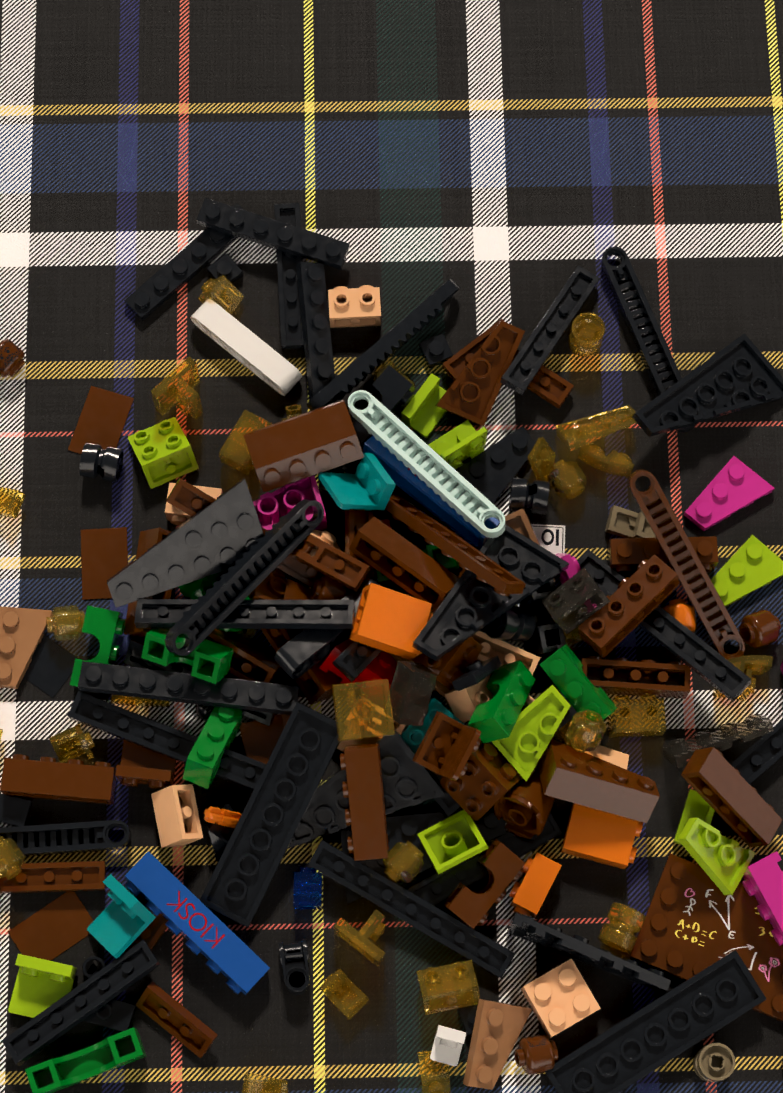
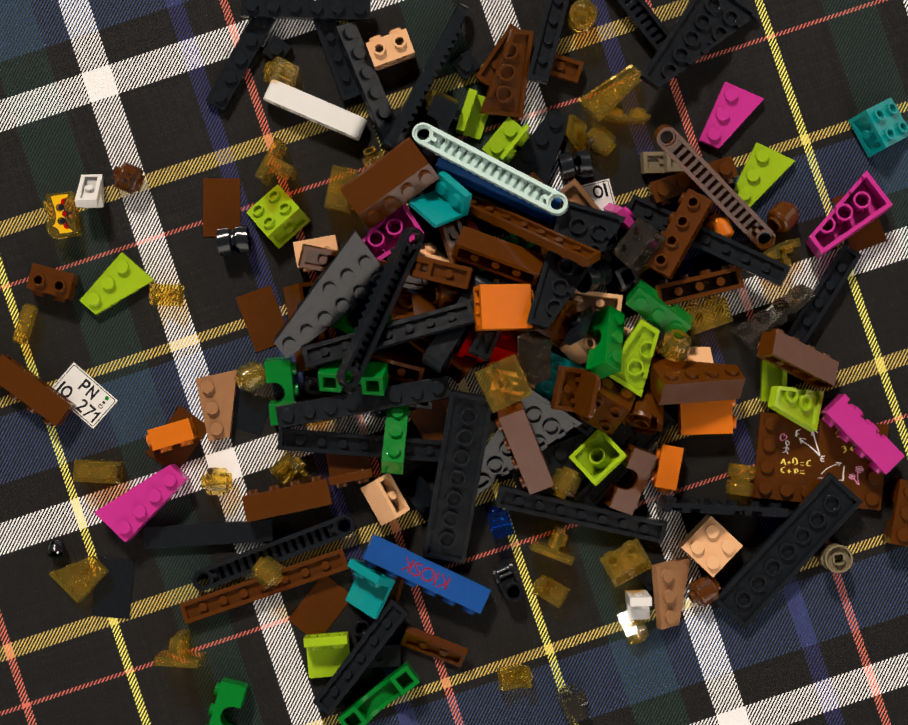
camera: 15 degrees left, 15 degrees up
orange axle [204,806,241,828] -> none

